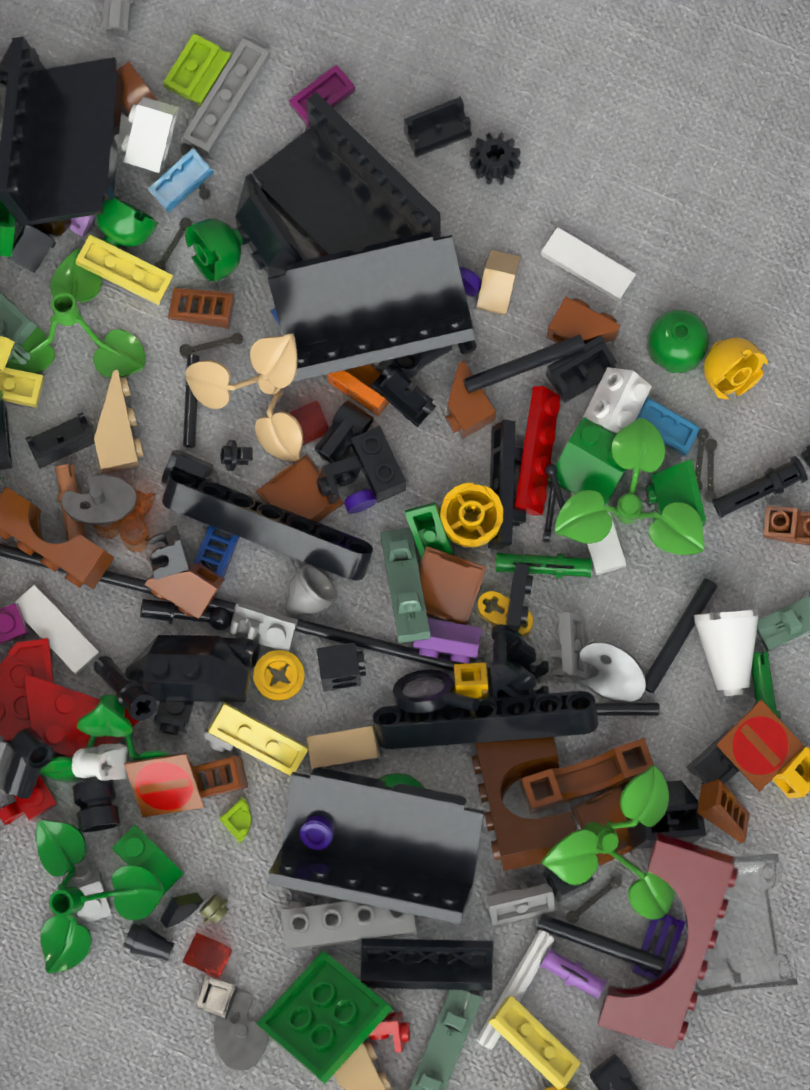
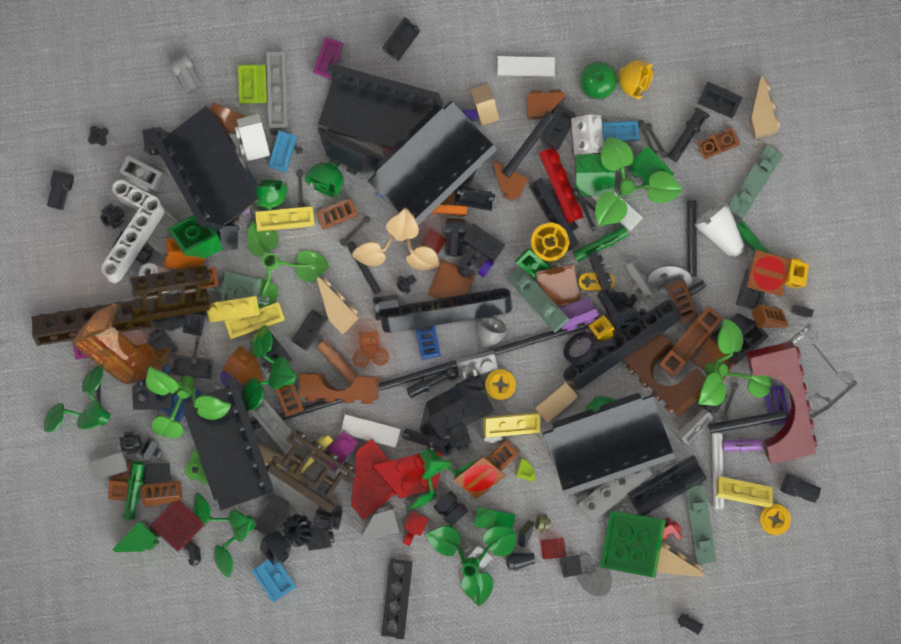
camera: 30 degrees left, 10 degrees up
black piece [4,728,54,798] -> none
flat silver piece [62,475,137,525] -> none
white piece [72,744,127,781] -> none
slope [145,562,225,619] -> none
hinge [148,526,189,580] -> none
dark purple tile [300,816,334,850] -> none
black brick [316,642,366,692] -> none
black gear [469,132,521,185] -> none
none -> reddish brown slope [666,279,698,324]
none -> black tile [791,305,814,318]

